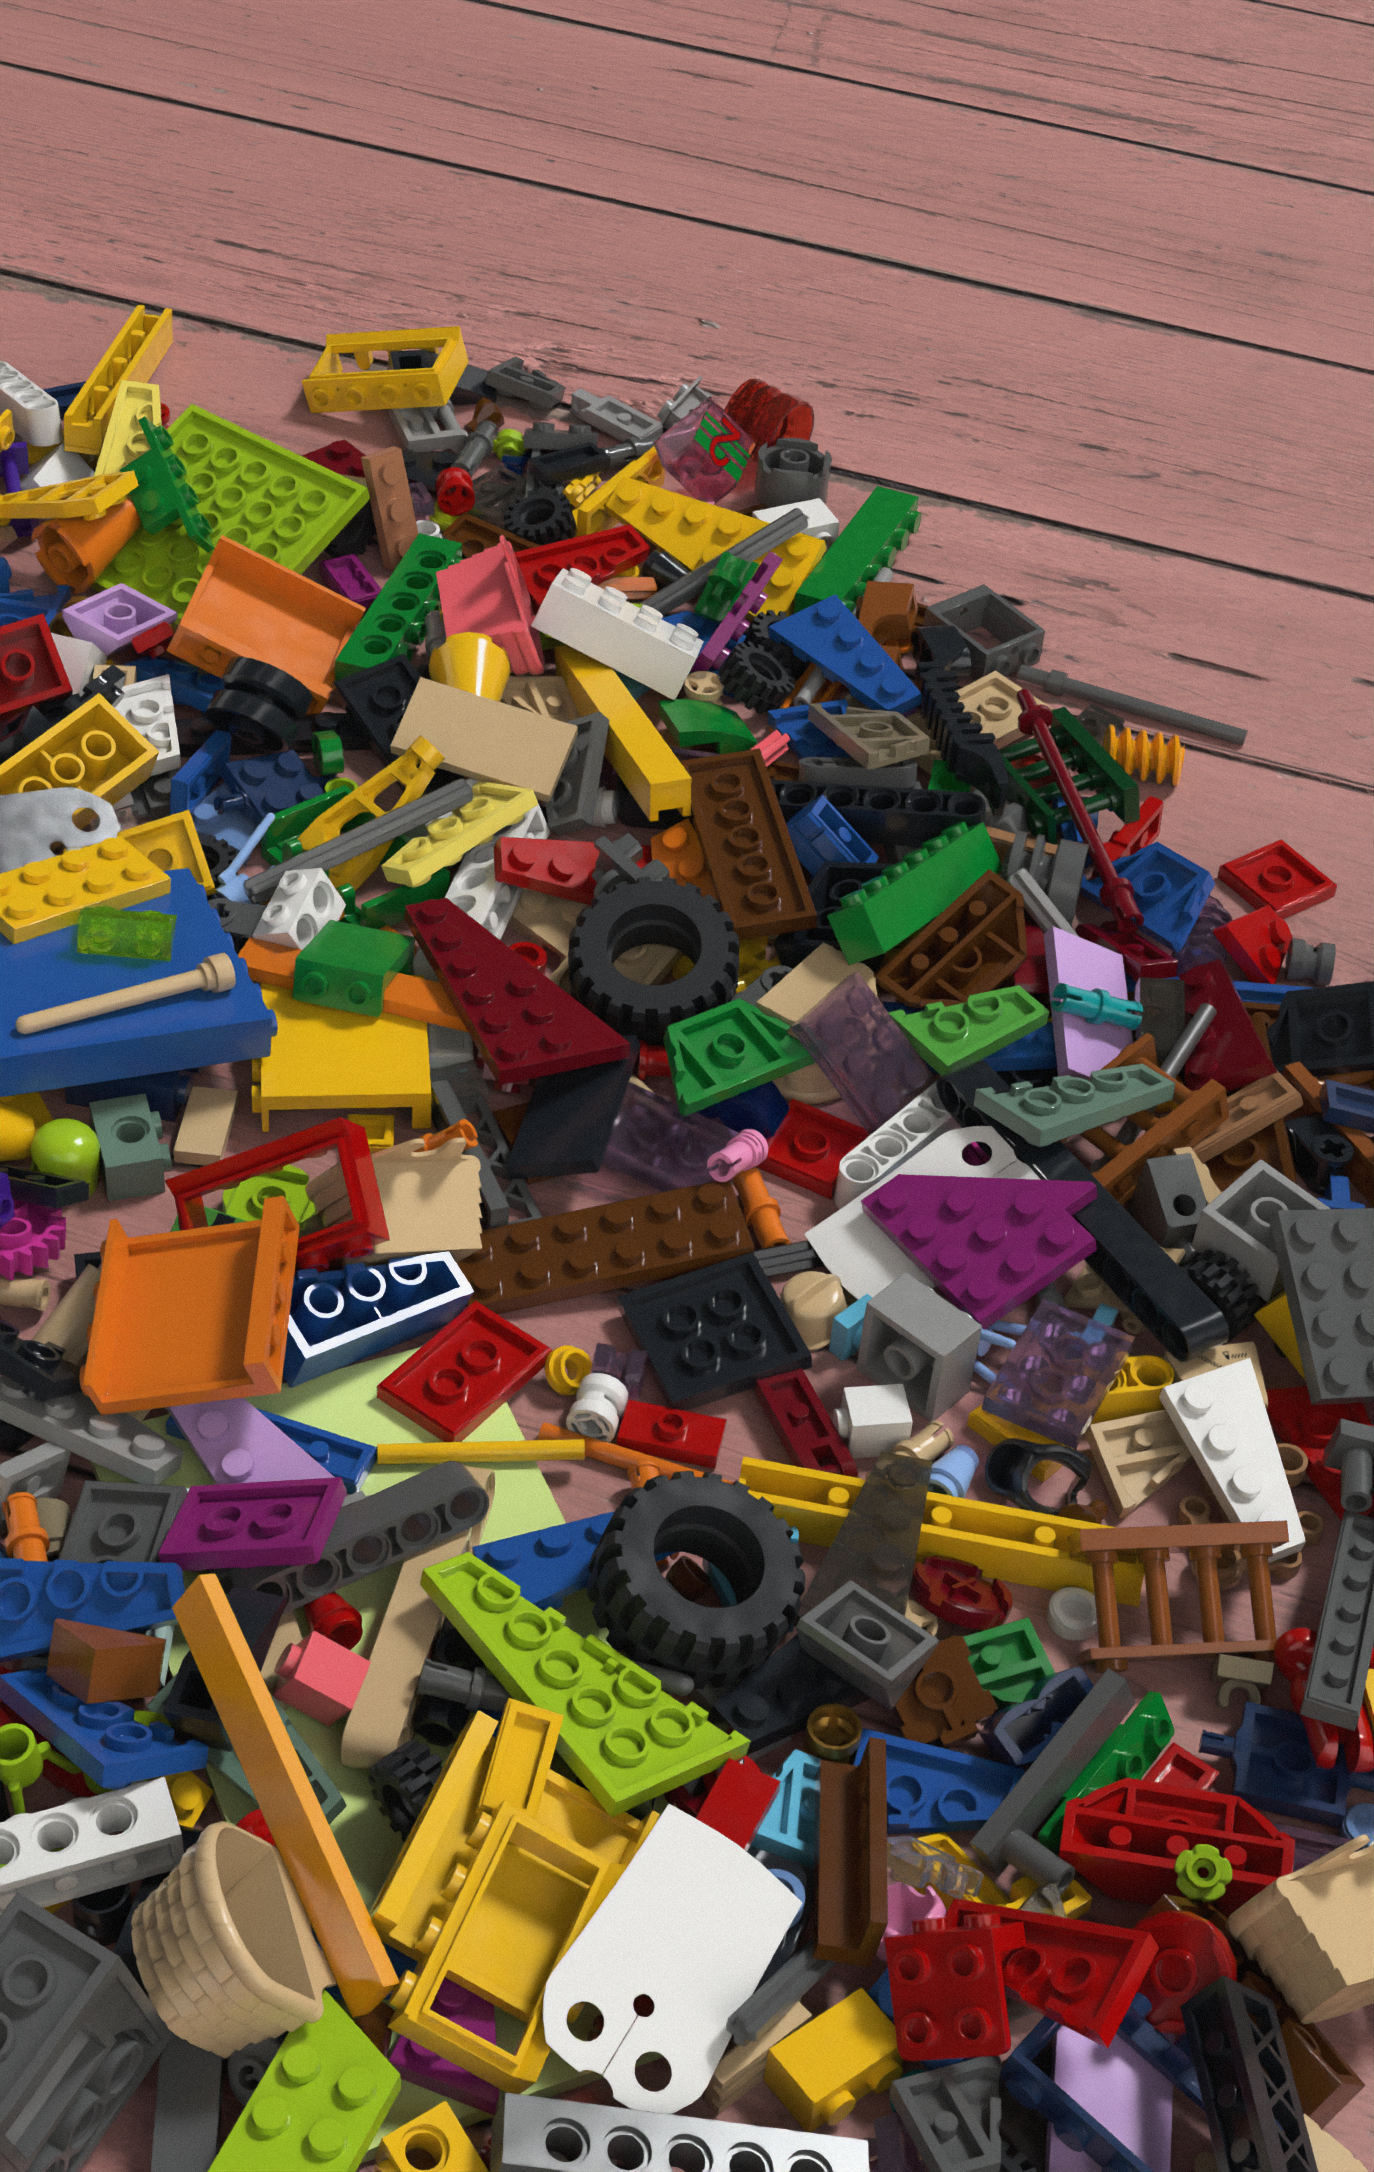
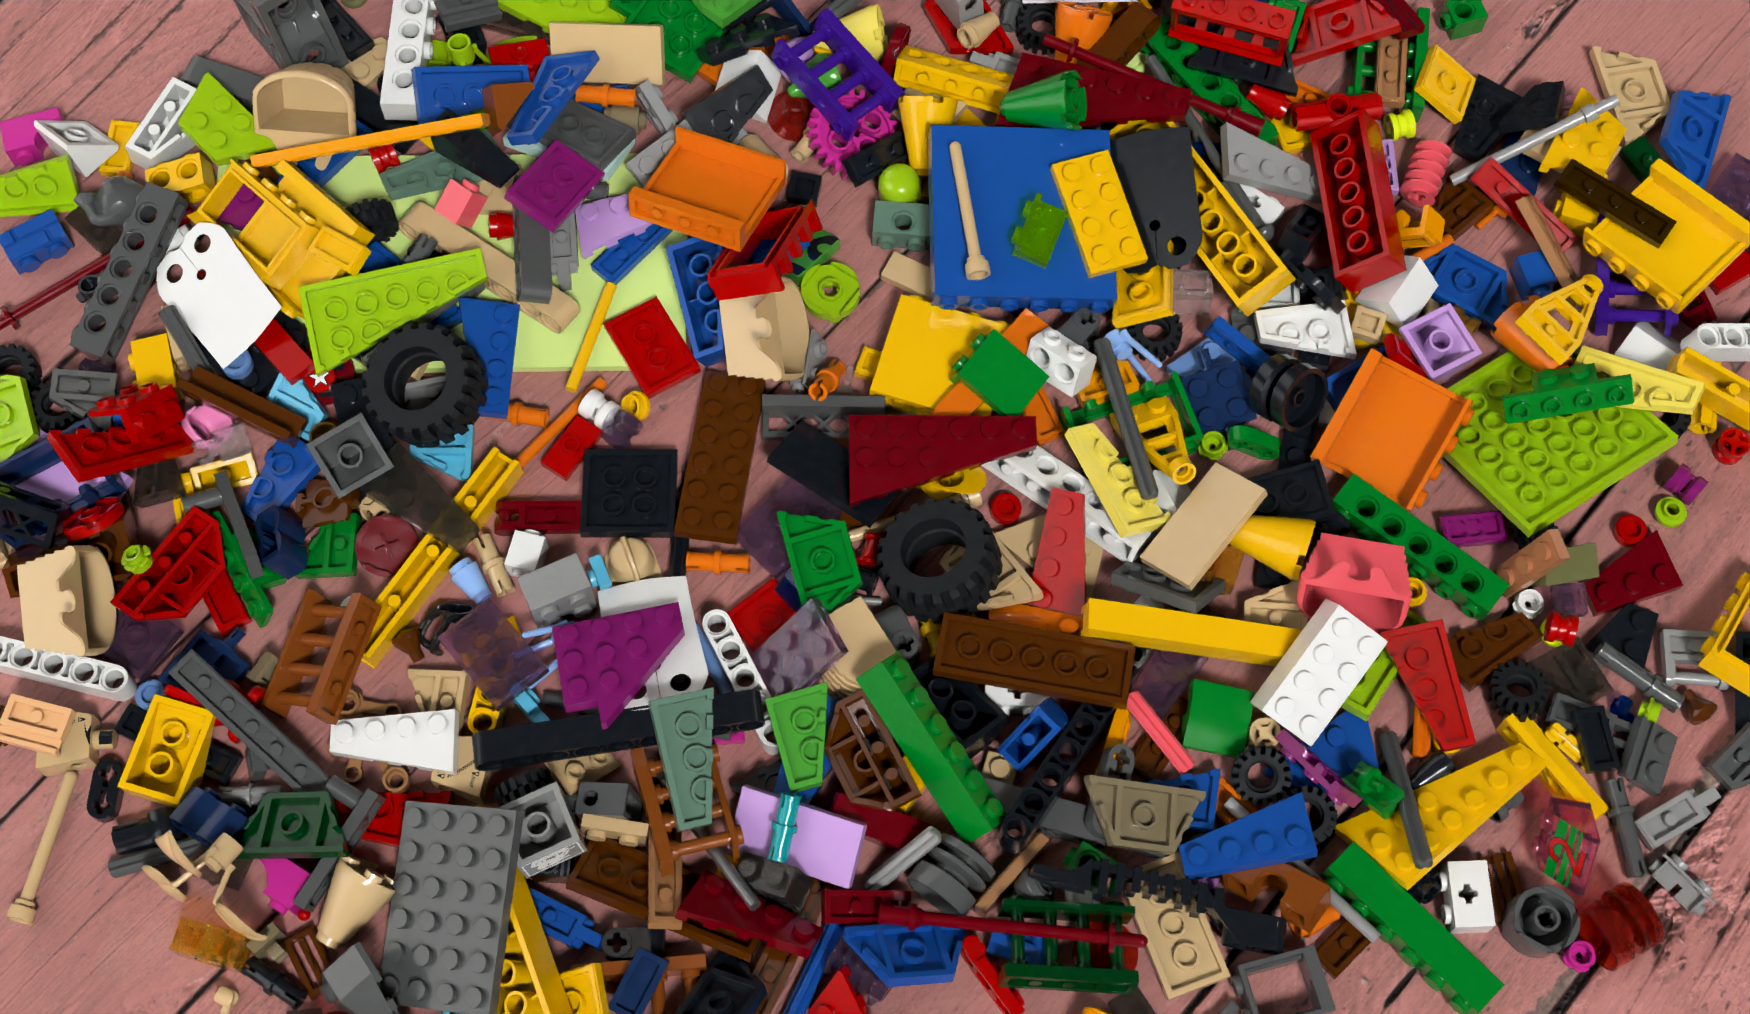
camera: 115 degrees right, 25 degrees up
dark grey hips [592,833,670,897] -> none
bright pink pin [707,1129,768,1182] -> none

